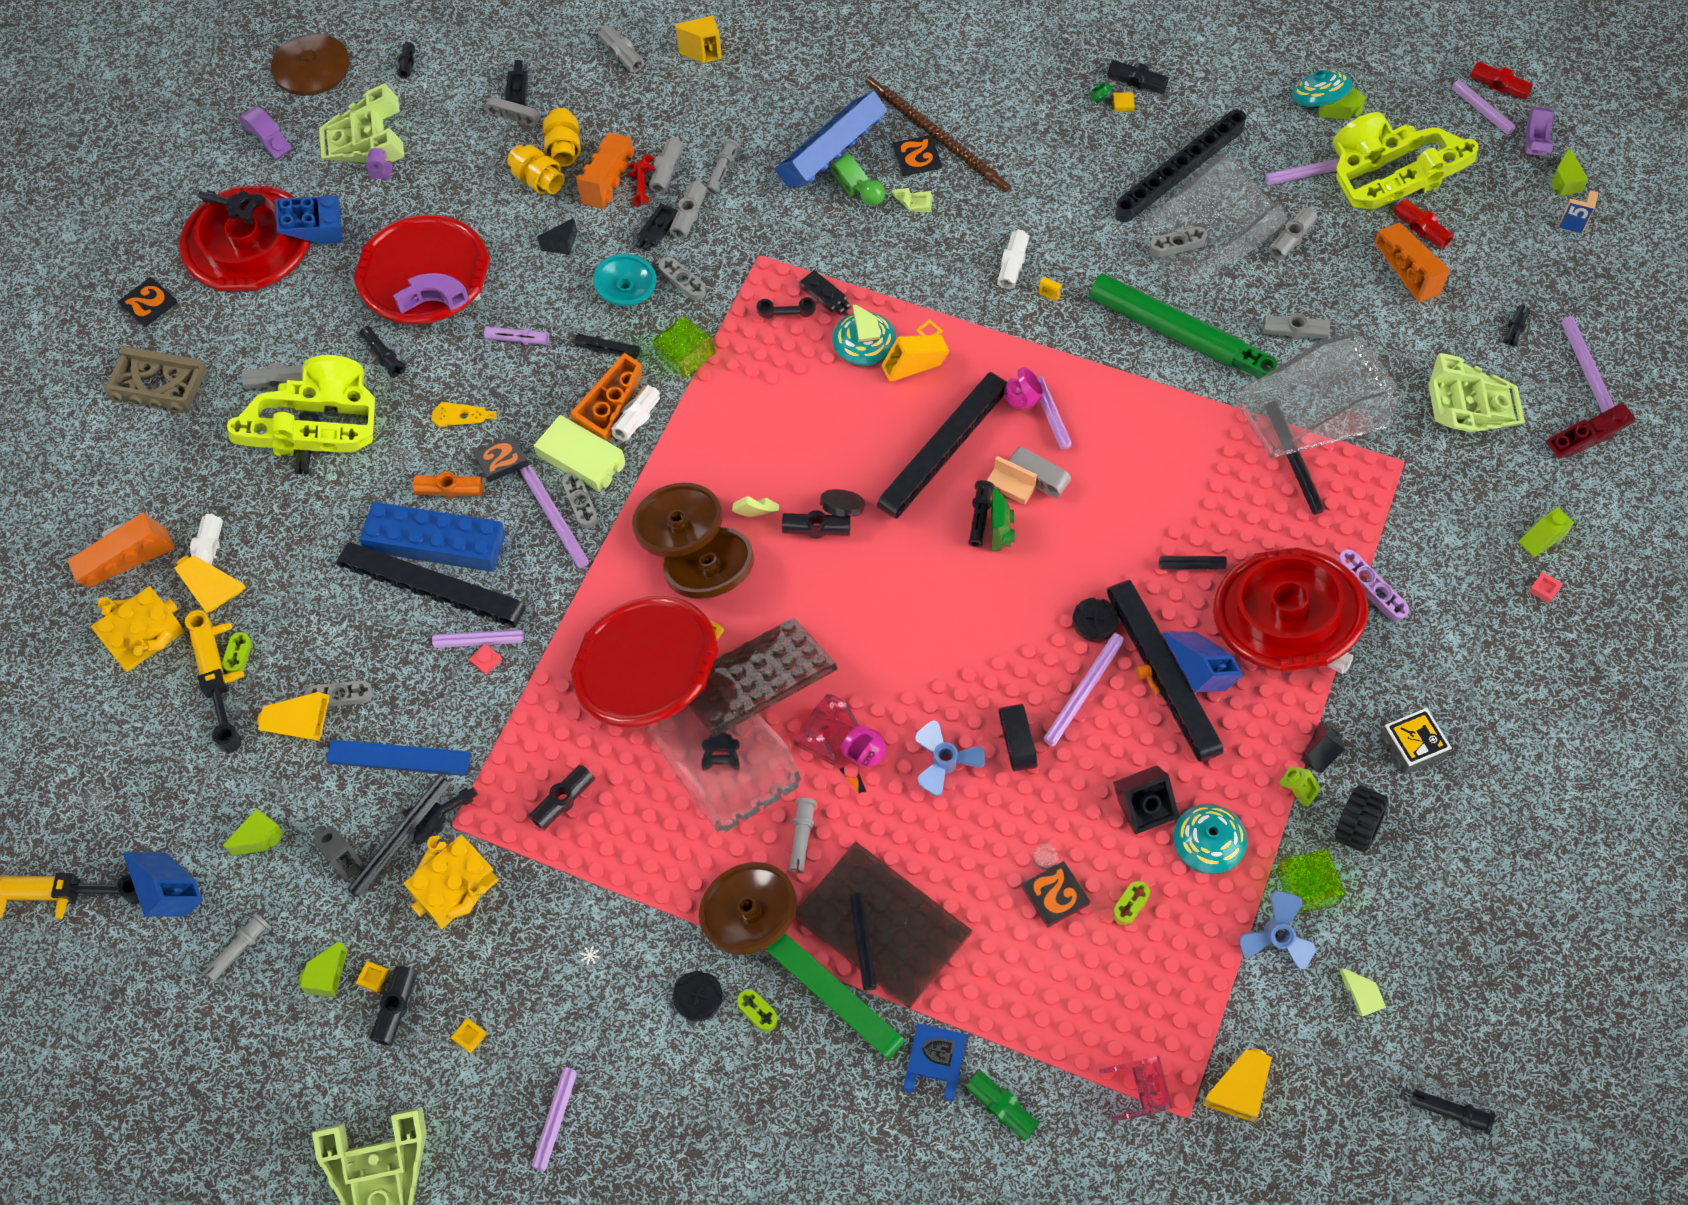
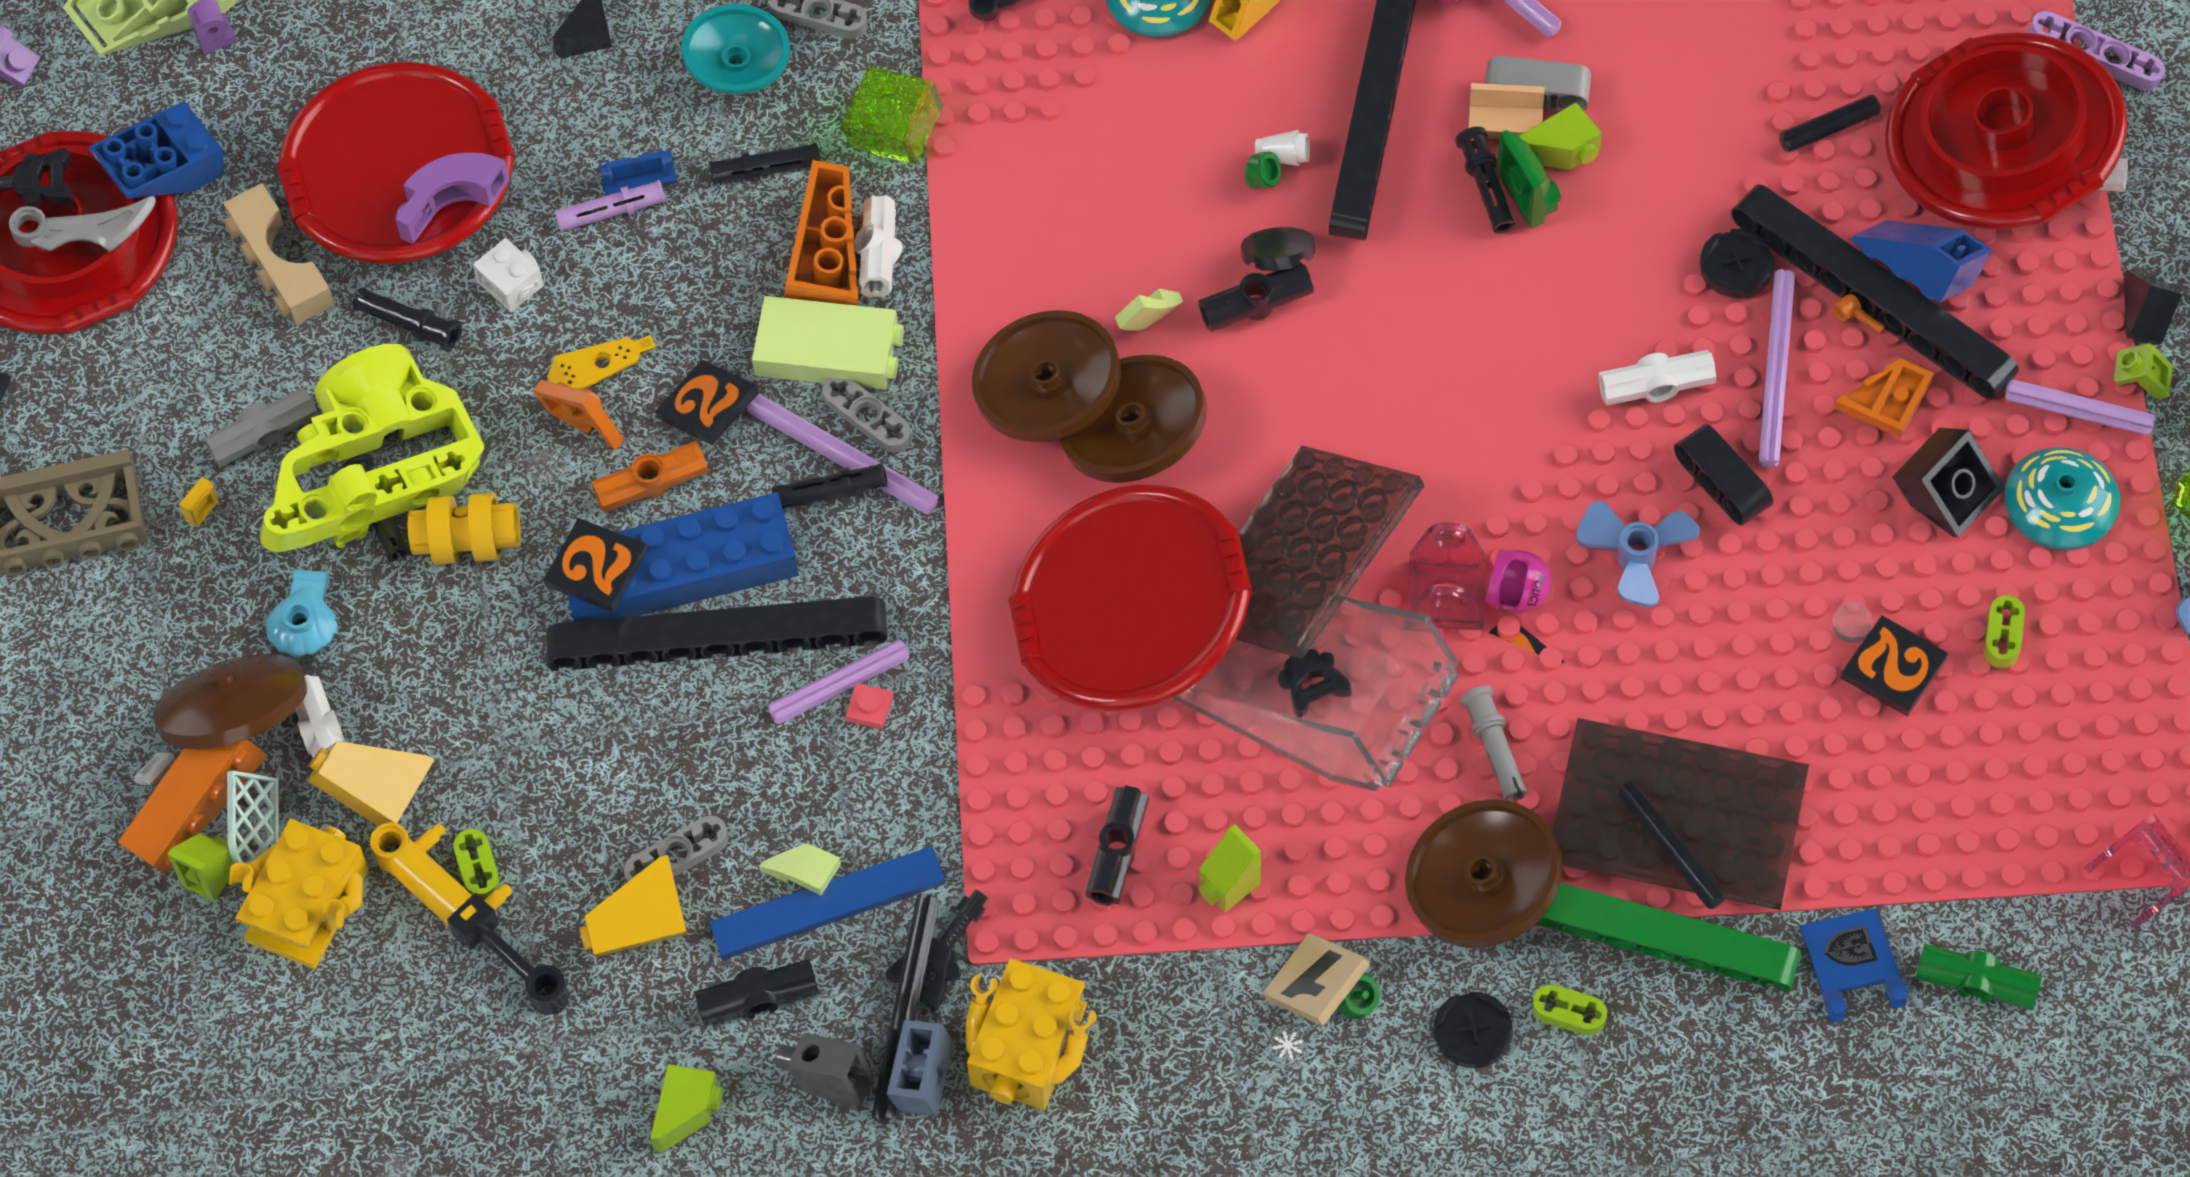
camera: 25 degrees left, 0 degrees up
none -> light grey piece [9,196,156,252]
none -> reddish brown dish [153,654,308,749]
none -> lime slope [168,833,234,902]
none -> yellow tile [179,477,219,527]
none -> tan arch [223,183,335,325]
none -> light aqua window [227,770,279,864]
none -> medium azure animal [266,569,338,658]
none -> yellow piece [408,492,521,565]
none -> white head [472,238,544,312]
none -> orange wing [533,380,624,450]
none -> black tile [543,518,648,613]
none -> blue hinge [599,148,677,196]
none -> black piece [694,959,819,1026]
none -> yellowish green slope [759,843,841,896]
none -> black pin [772,463,888,508]
none -> sand blue brick [887,1020,954,1117]
none -> lime slope [1198,824,1261,913]
none -> green tile [1245,151,1281,189]
none -> white cone [1255,130,1310,166]
none -> tan tile [1262,933,1370,1026]
none -> green hat [1337,972,1380,1020]
none -> lime slope [1519,102,1602,170]
none -> white piece [1598,350,1717,406]
none -> orange wing [1834,358,1934,438]
none -> lavender axle [2005,379,2155,436]

